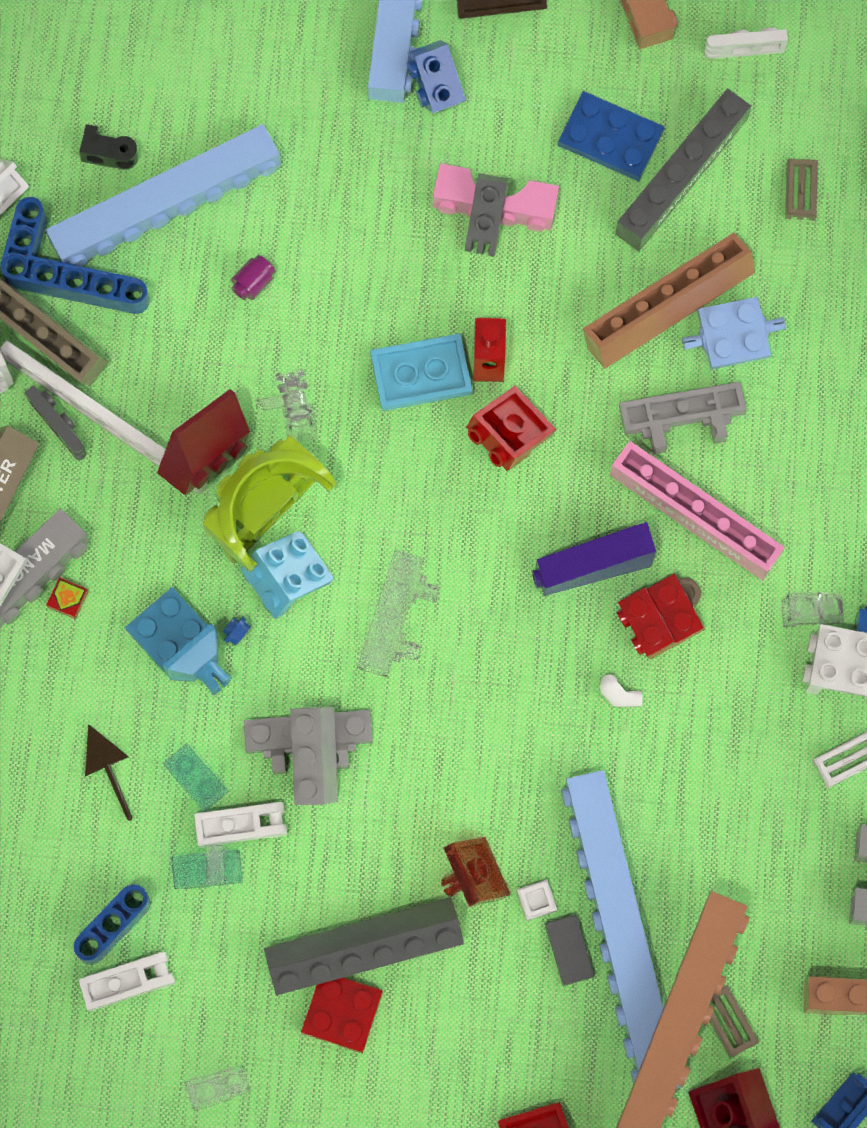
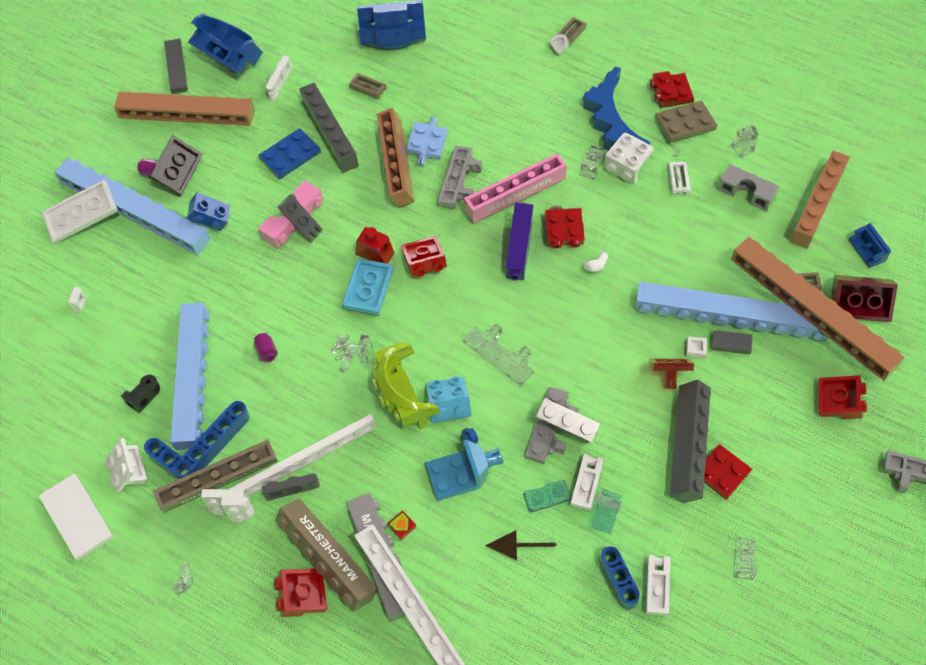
camera: 60 degrees left, 15 degrees down
dark red slope [157,389,250,495] -> none

